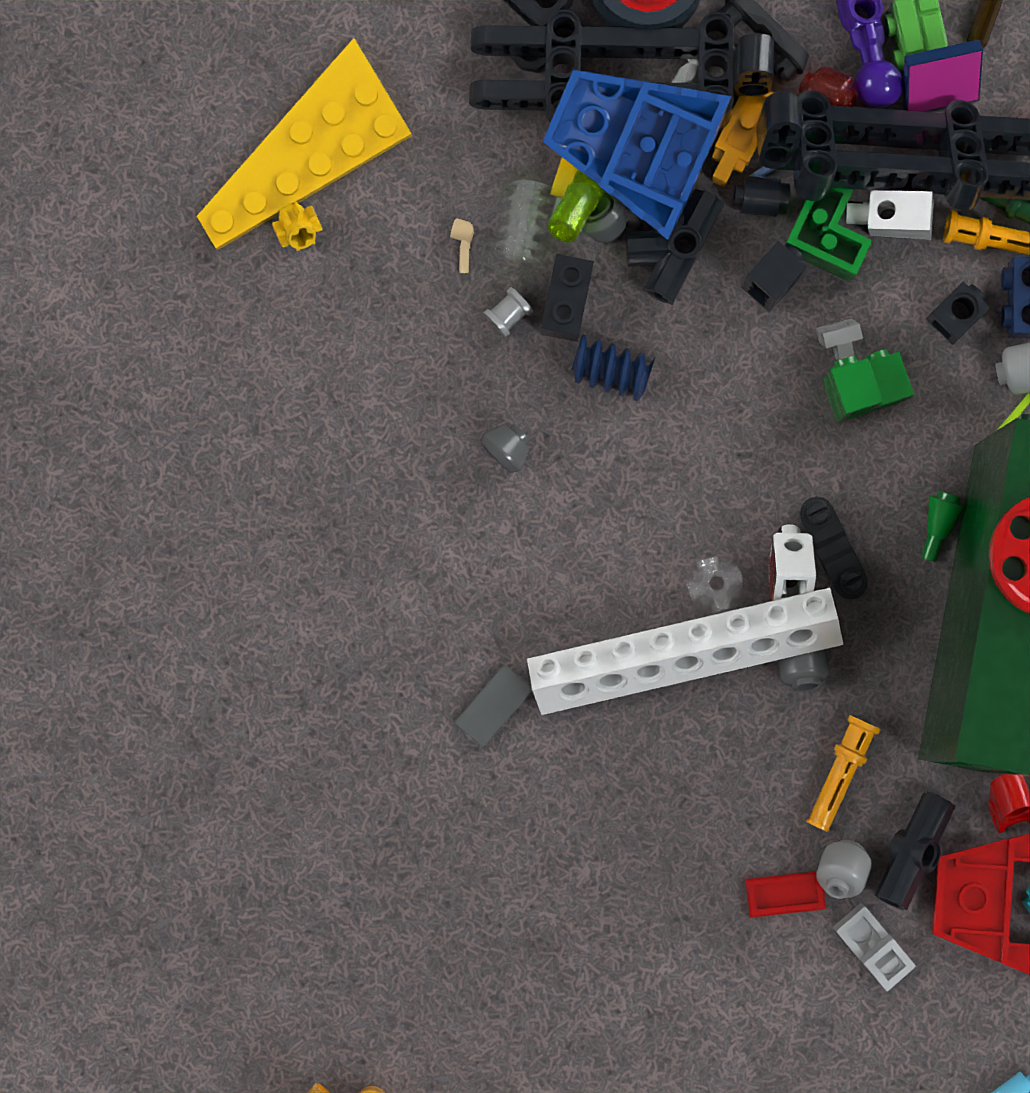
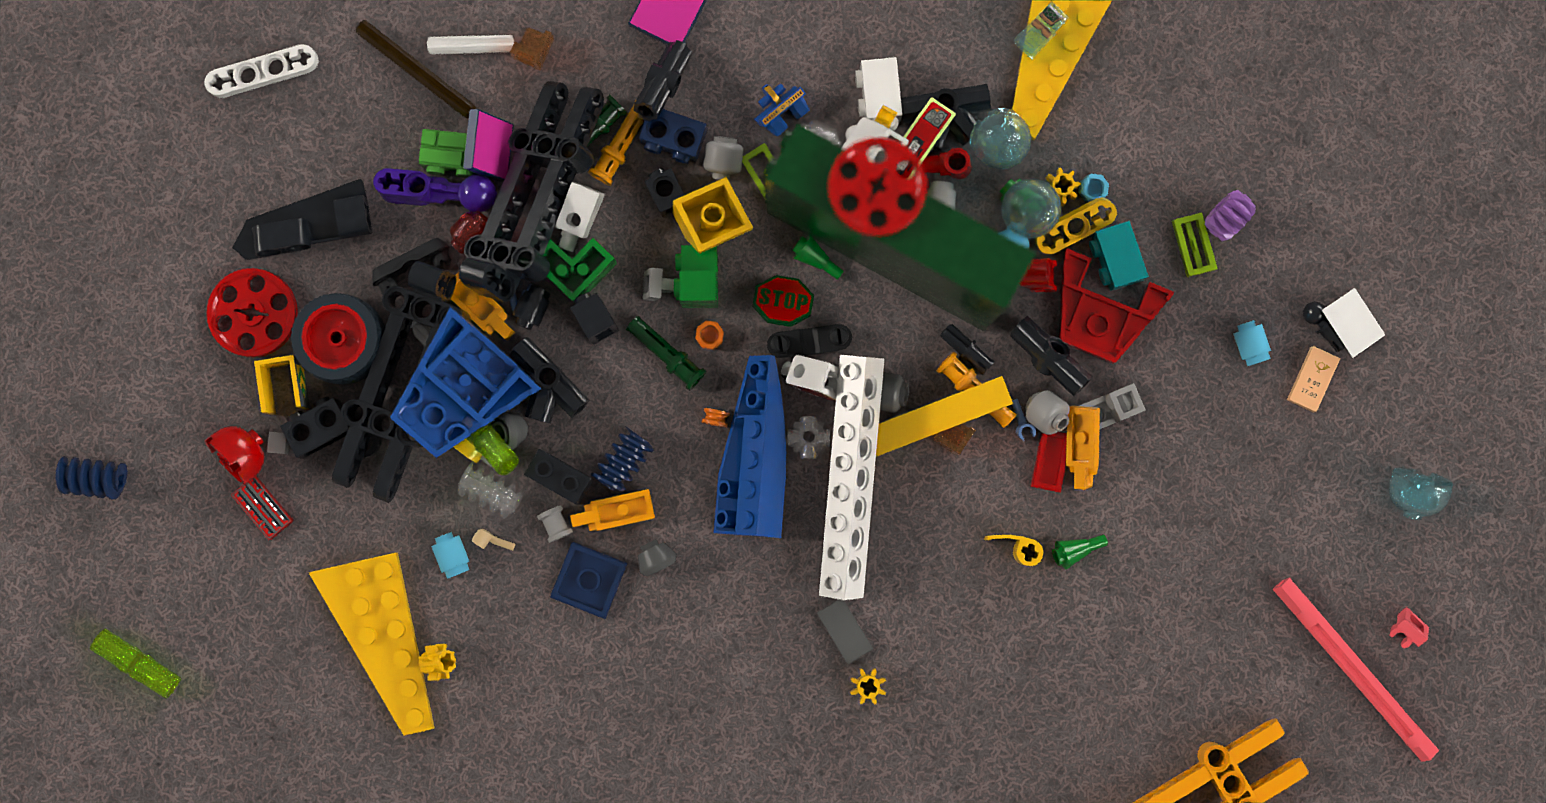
camera: 70 degrees left, 0 degrees up
none -> medium azure brick [431,532,470,579]
none -> dark blue tile [550,542,628,619]
none -> light orange hinge [570,489,655,531]
none -> dark green pin [626,315,707,391]
none -> yellow slope [673,177,753,254]
none -> orange tile [695,321,724,350]
none -> orange bush [701,408,730,428]
none -> blue wedge [714,355,786,538]
none -> piece [752,275,814,327]
none -> yellow gear [850,668,886,704]
none -> yellow tile [876,376,1013,457]
none -> clear orange panel [932,424,976,456]
none -> black axle [940,324,995,375]
none -> yellow panel [984,535,1044,566]
none -> medium blue hand [1012,399,1036,440]
none -> green cone [1052,534,1108,570]
none -> light orange hinge [1066,405,1100,490]

